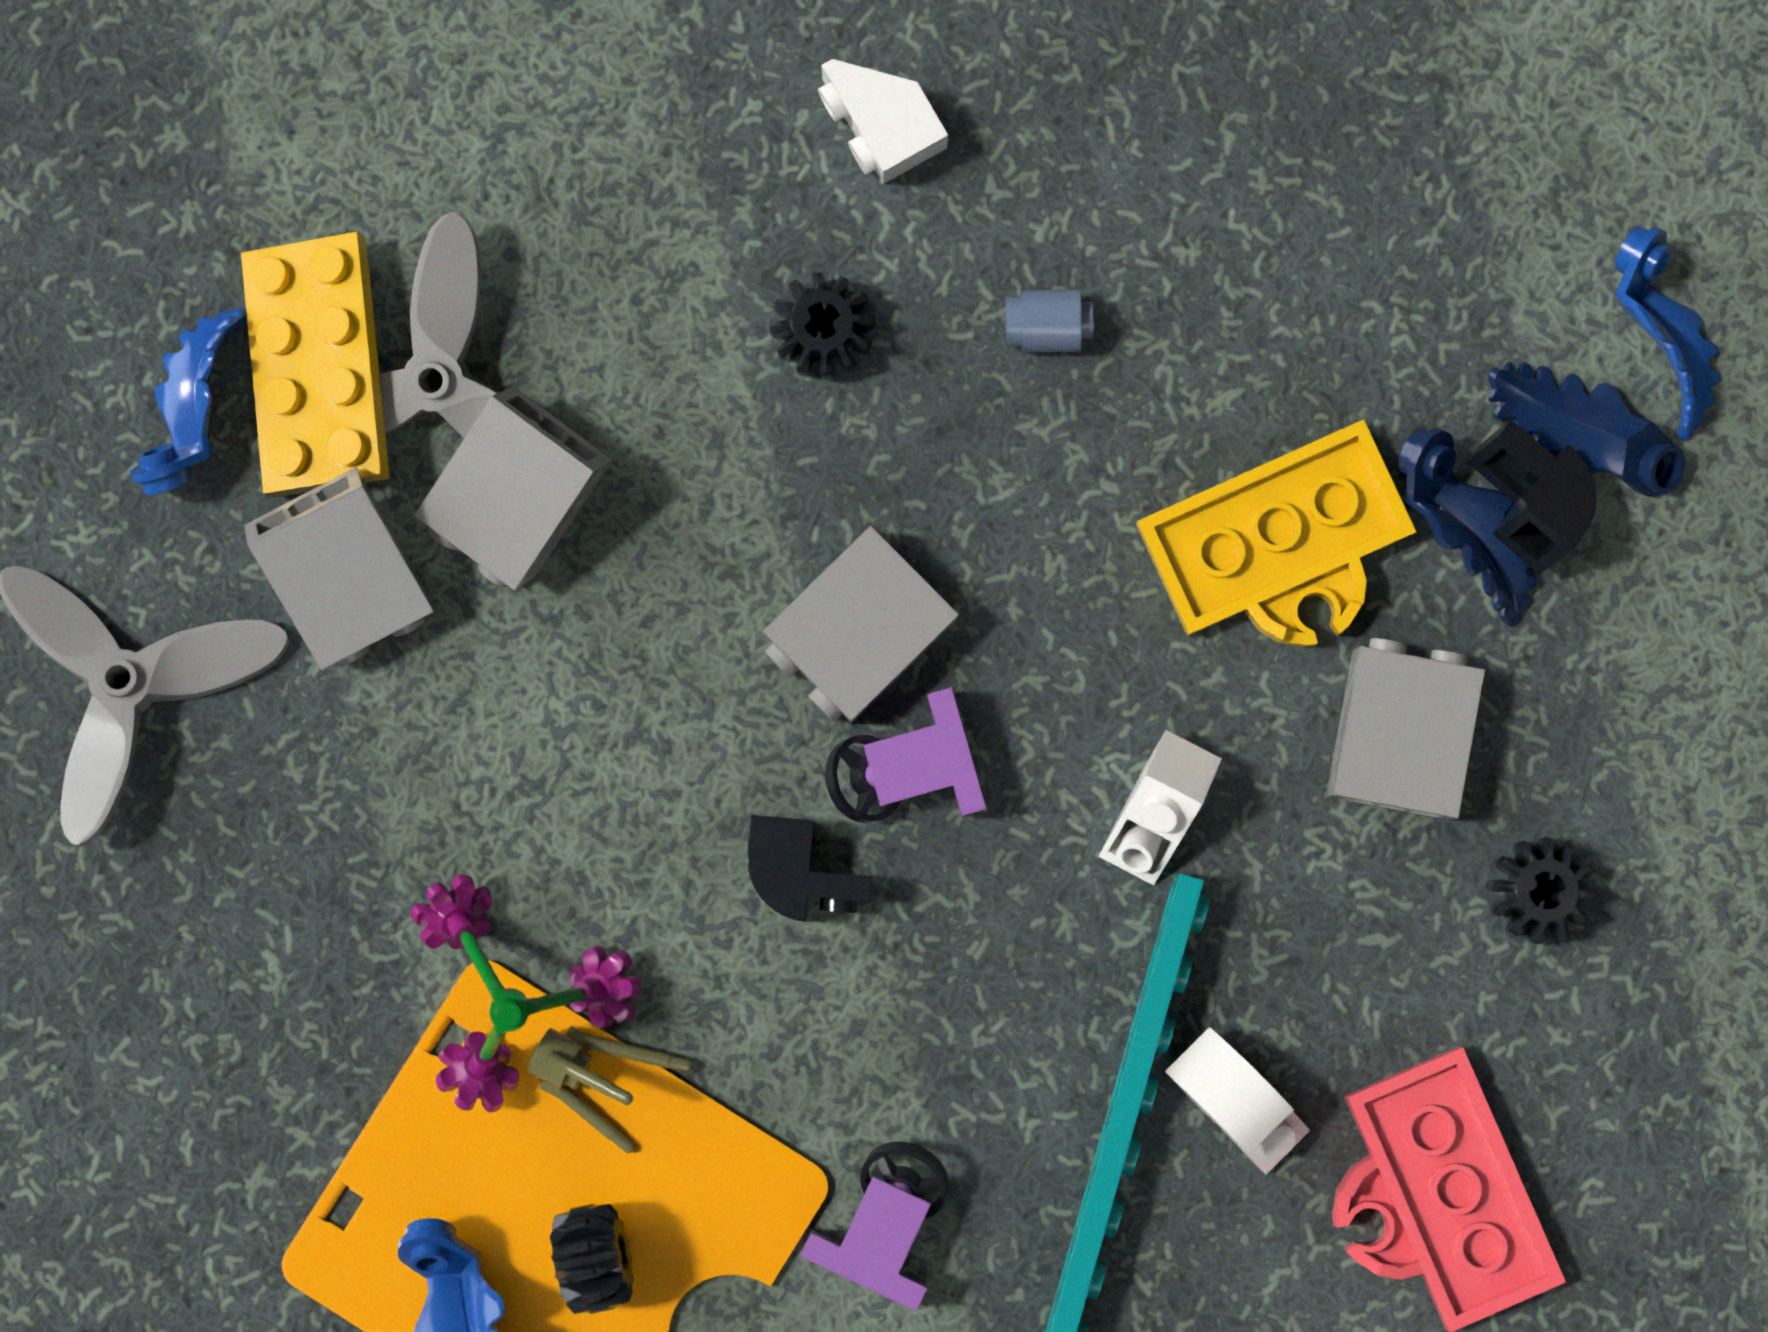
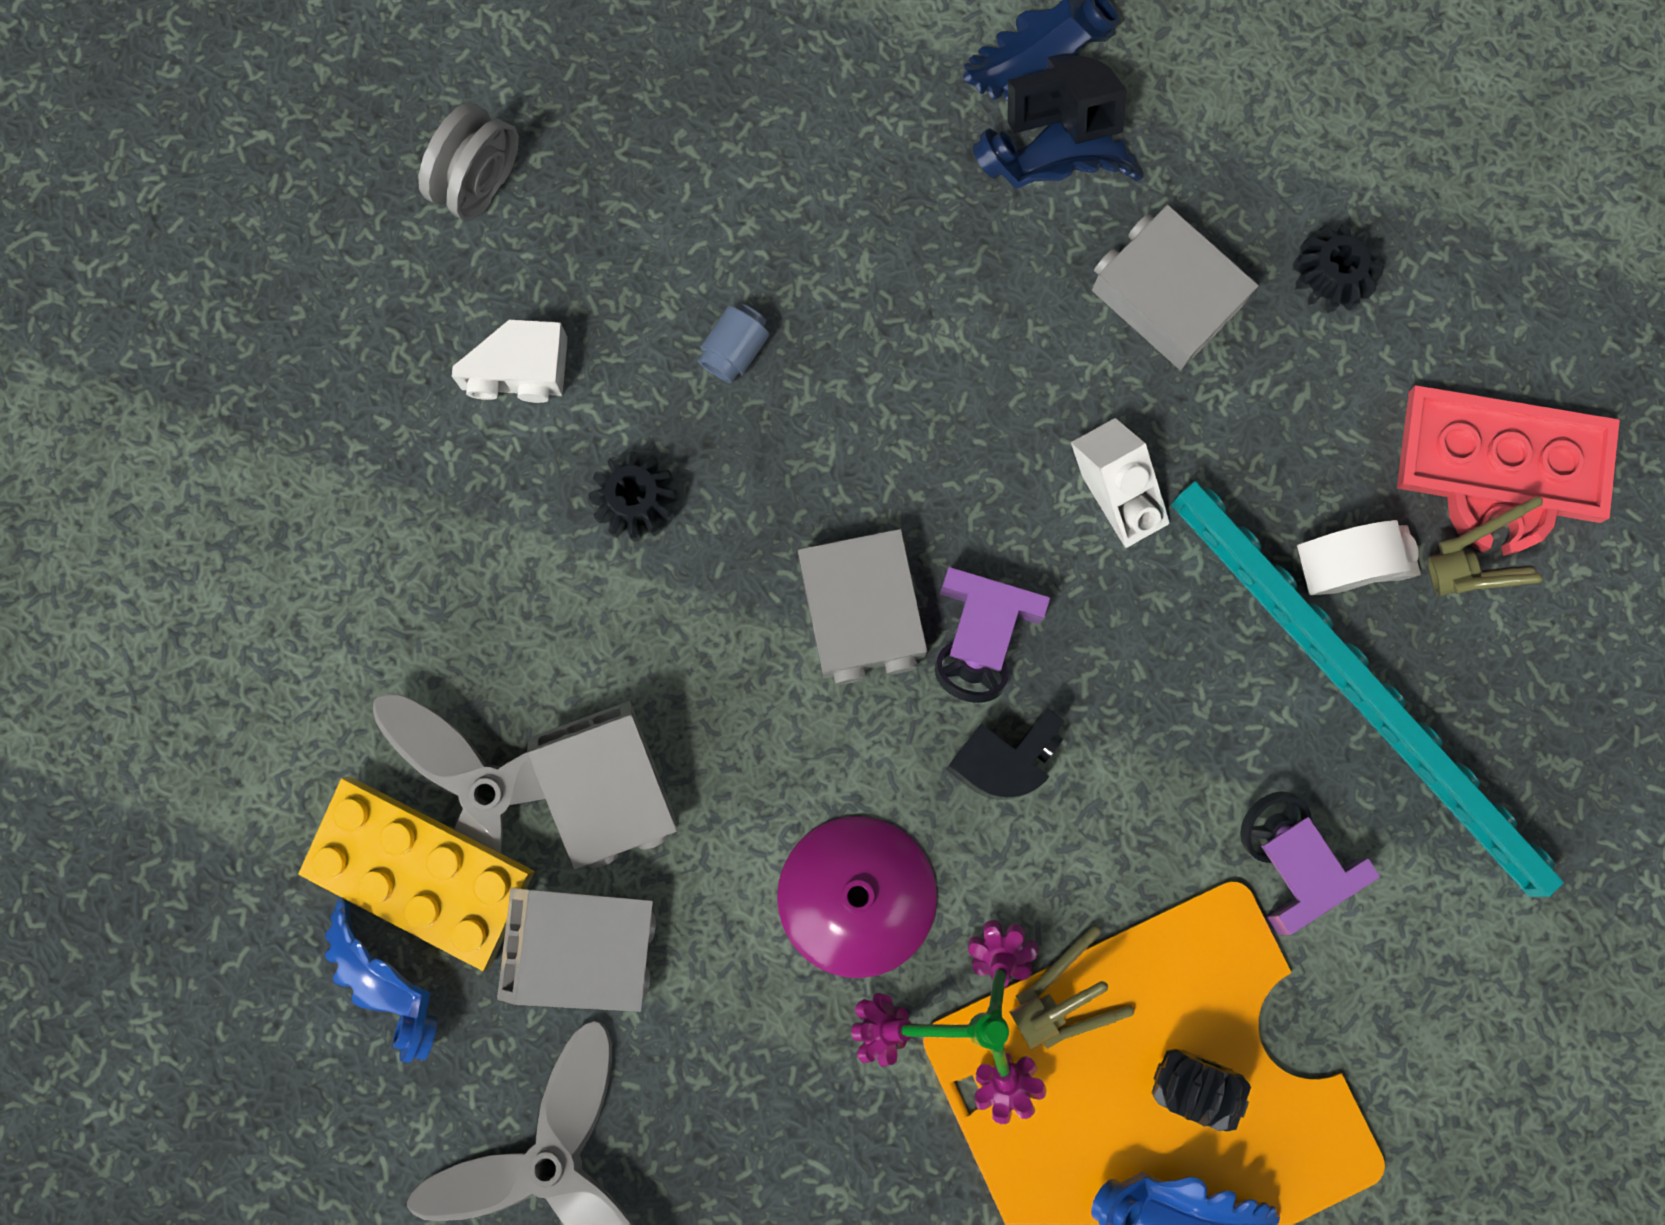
camera: 55 degrees left, 5 degrees down
yellow plate [1136,419,1416,647] -> none
none -> magenta dish [777,816,937,978]
none -> olive plant [1427,496,1543,597]

